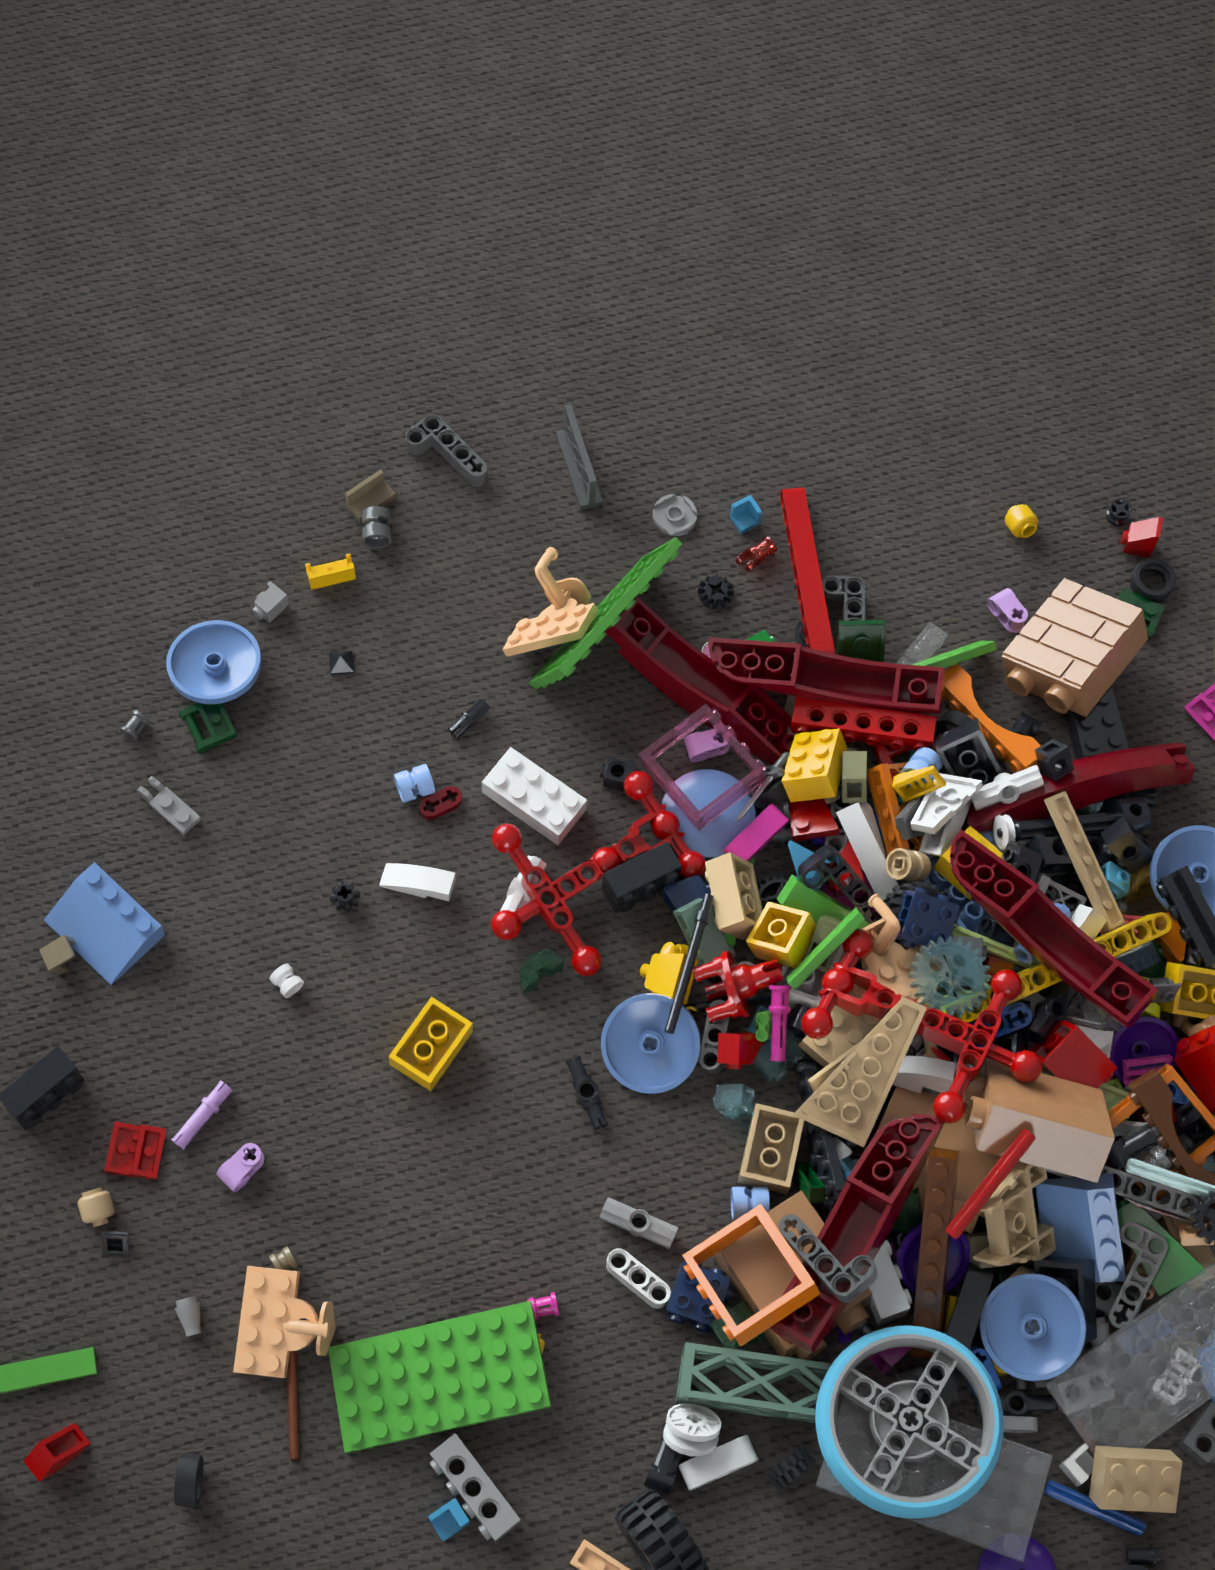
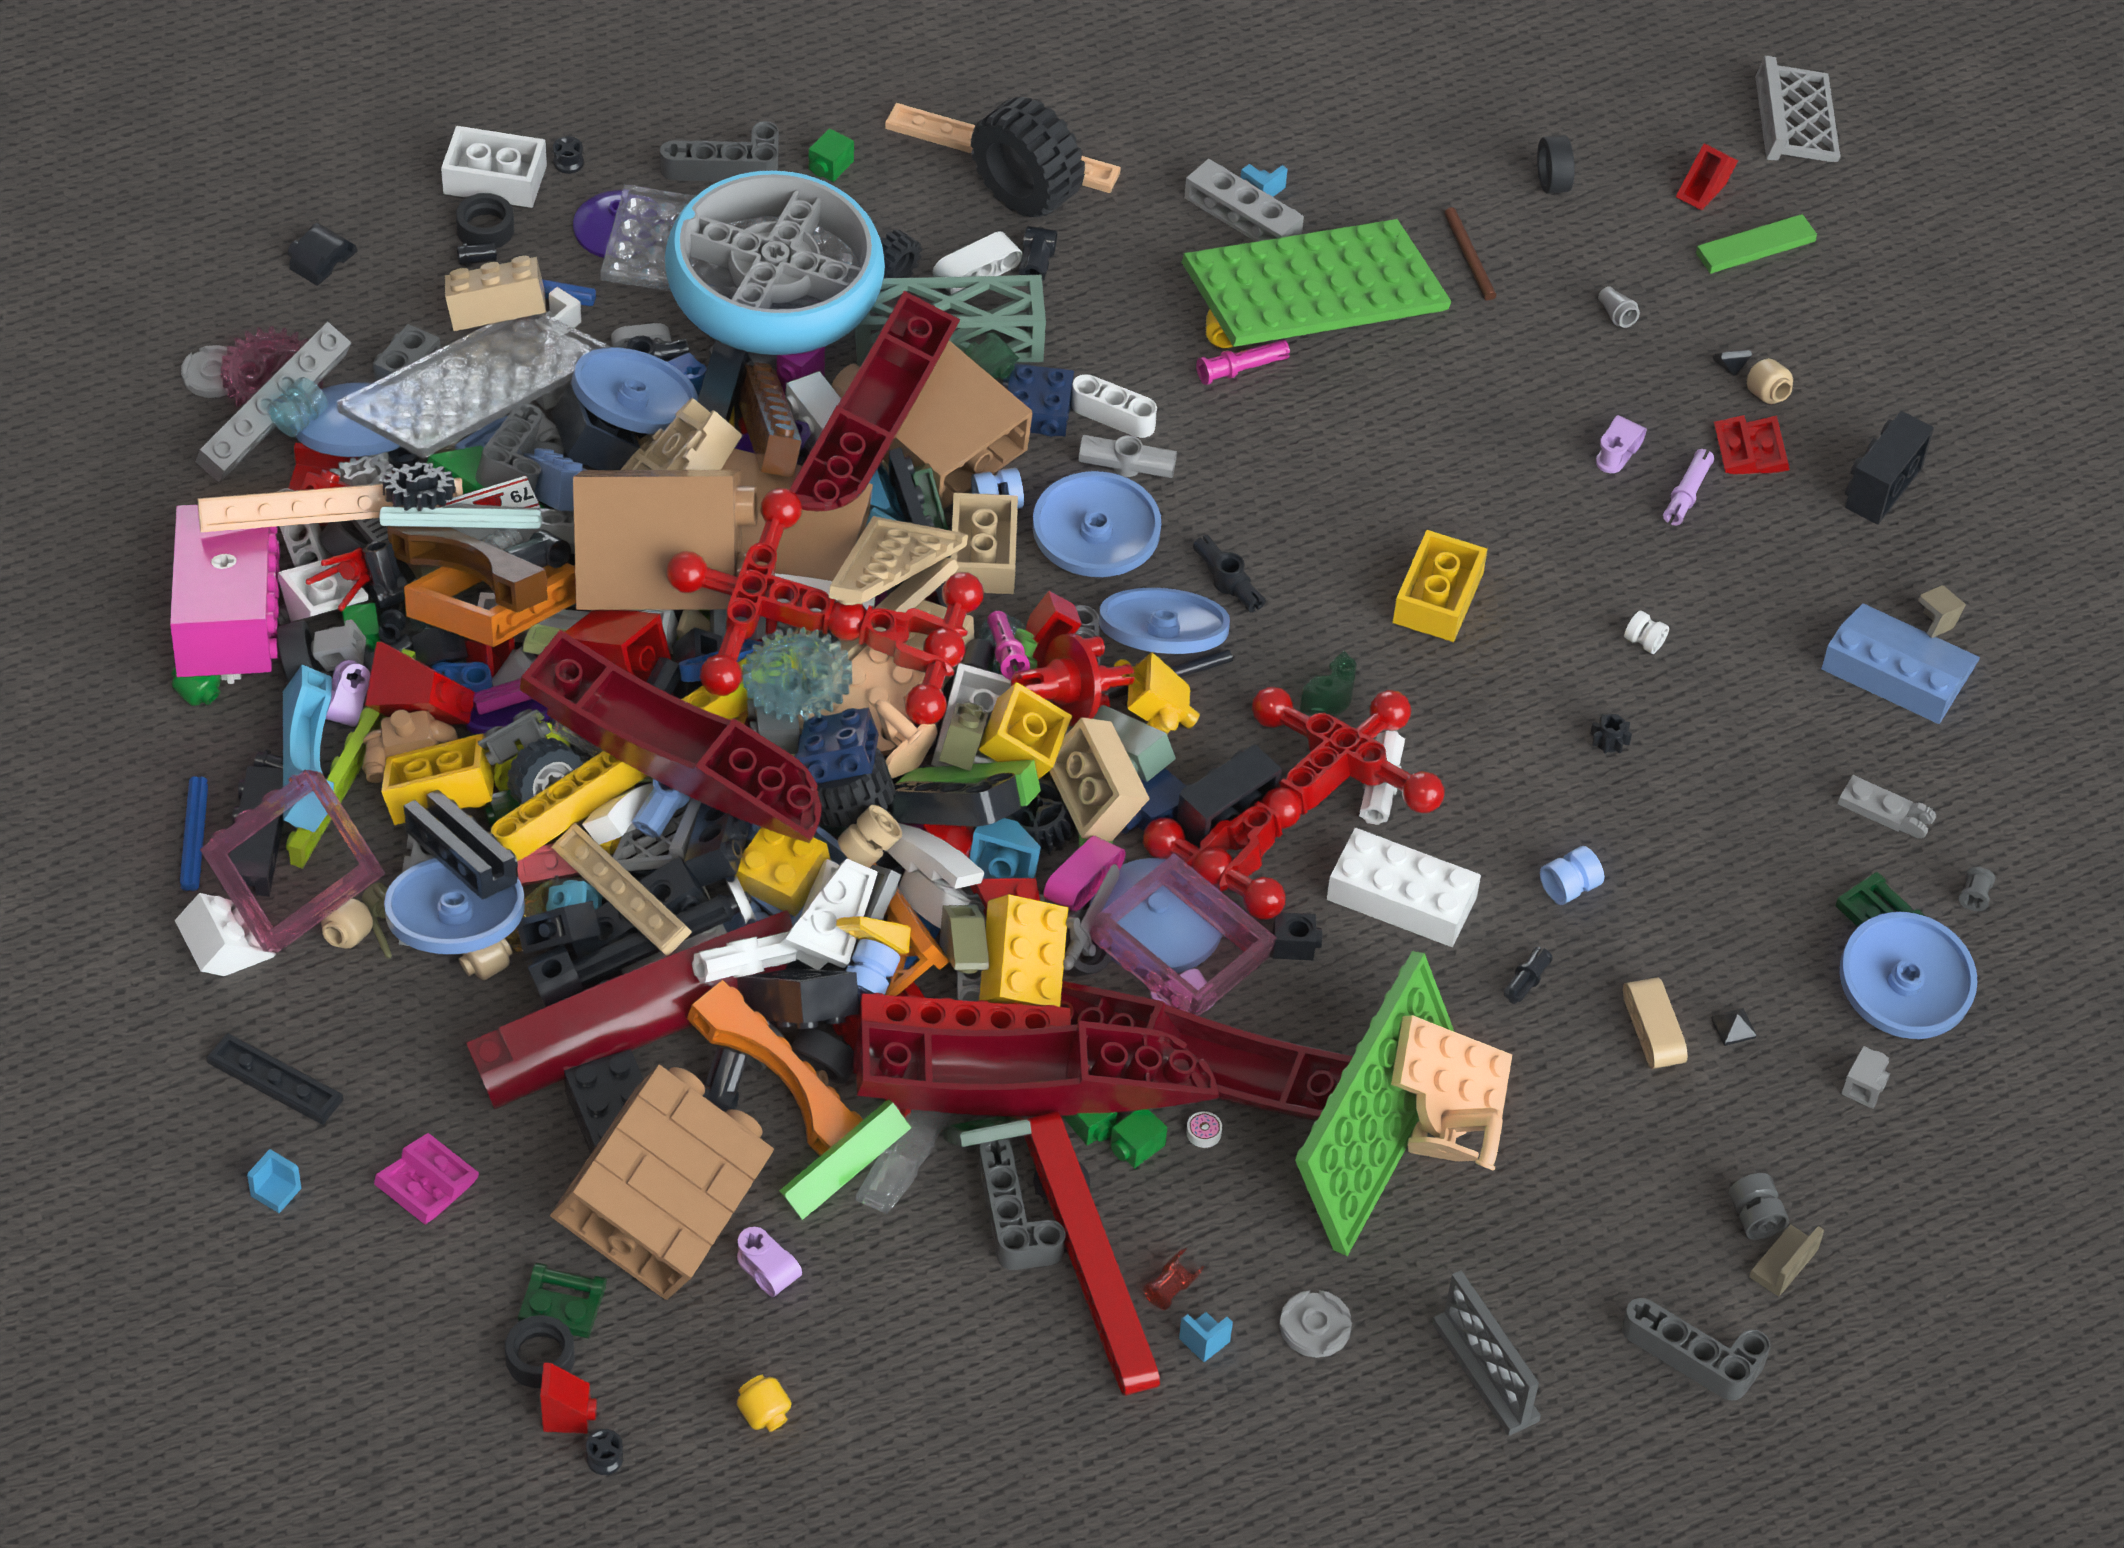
camera: 170 degrees right, 15 degrees down
light nougat plate [233,1266,336,1378] -> none
dark tan wheel [269,1246,299,1271] -> none
yellow hinge [305,554,356,590] -> none
white slope [379,863,456,901] -> none
dark red beam [419,786,462,820] -> none
white wheel [663,1403,722,1456] -> none
black bar [664,894,714,1034] -> none
window [682,1204,820,1347] -> none
black gear [698,574,734,609] -> none
clear light blue brick [713,1084,754,1119] -> none
dark grey beam [779,1214,878,1303] -> none
bright green tile [786,908,865,989] -> none
red axle [945,1129,1036,1239] -> none
black brick [1035,739,1074,781] -> none
none -> medium blue dish [1033,471,1161,577]
none -> tan beam [1623,977,1687,1069]

